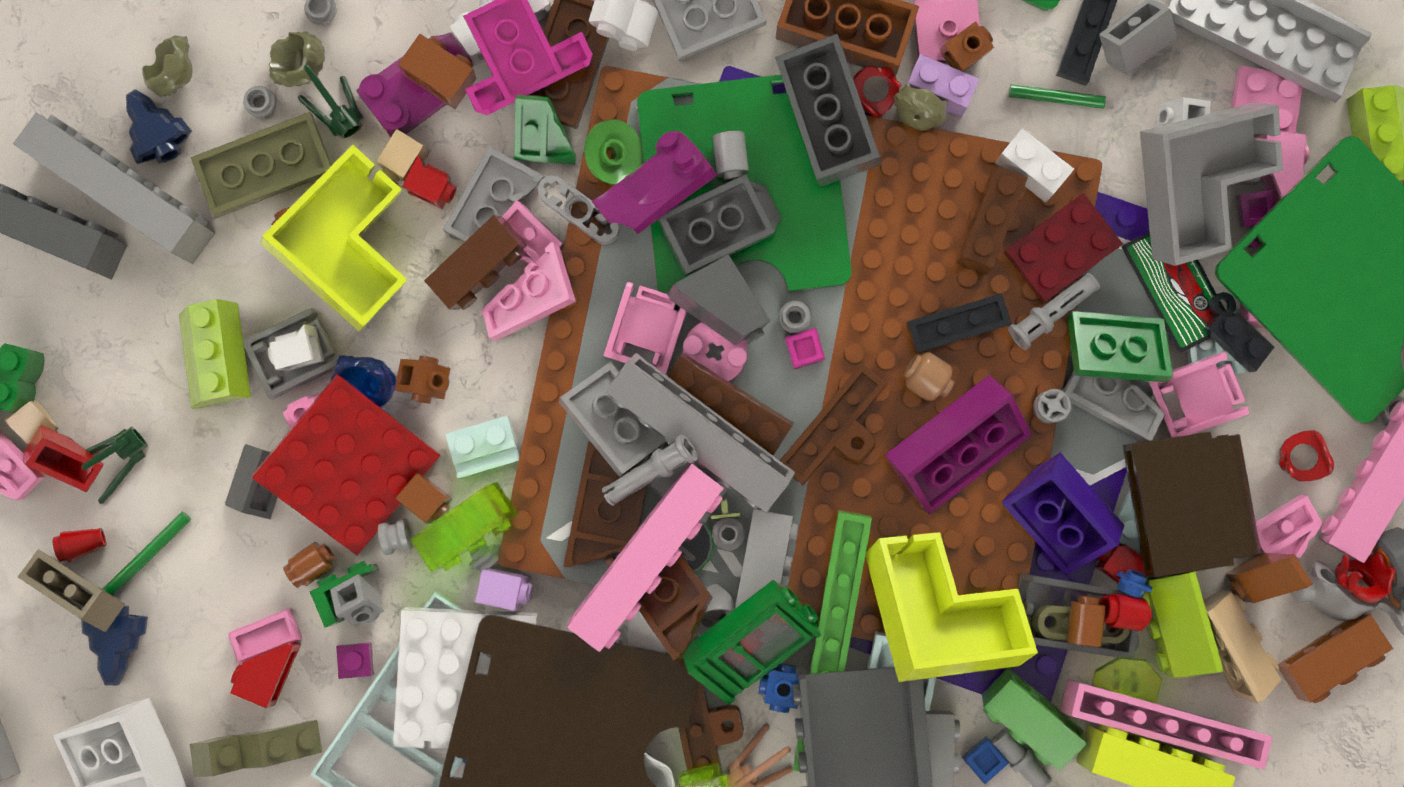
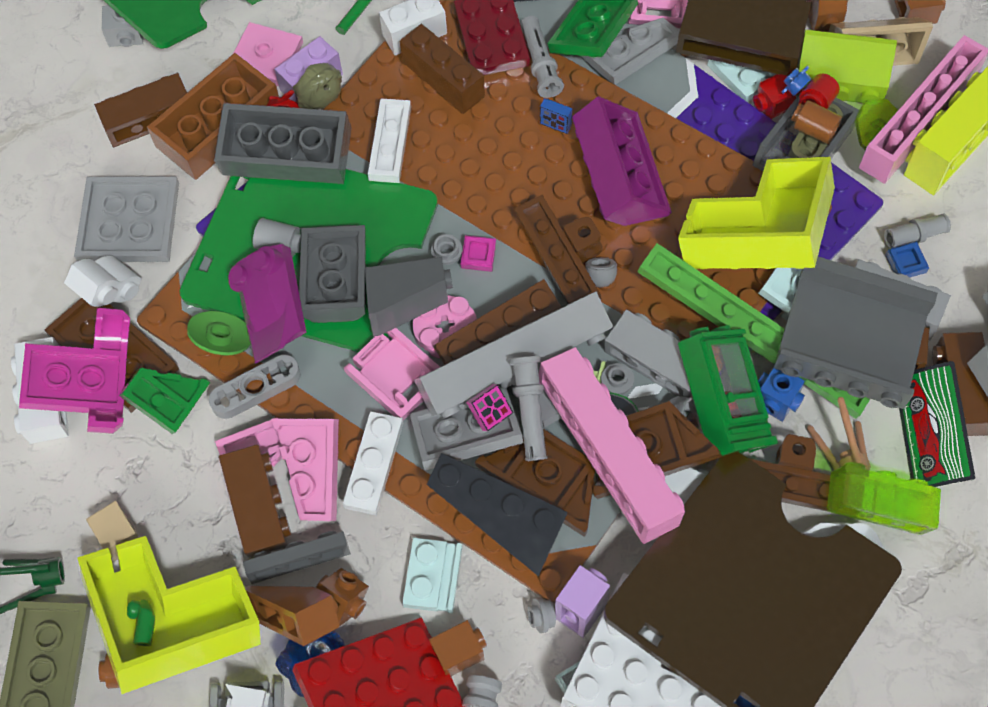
camera: 70 degrees left, 20 degrees down
magenta slope [356,32,472,137] -> none
dark orange brick [398,34,477,109] -> none
red window [402,155,457,209] -> none
clear neon green brick [410,482,519,572] -> none
light grey wing [442,147,545,242] -> none
medium nougat head [903,352,955,401] -> none
black plate [906,293,1012,354] -> none
dark orange brick [939,21,994,72] -> none
bright green brick [982,667,1087,771] -> none
dark purple slope [1002,452,1125,575] -> none
light grey wheel [1033,389,1071,424] -> none
none -> green arm [127,599,156,646]
none -> dark grey plate [243,531,351,584]
none -> dark orange slope [245,586,340,646]
none -> white plate [343,411,404,516]
none -> white plate [368,98,411,183]
none -> black wing [427,453,568,576]
none -> tile [466,384,514,432]
none -> blue tile [540,98,572,134]
none -> light grey piece [585,258,617,288]

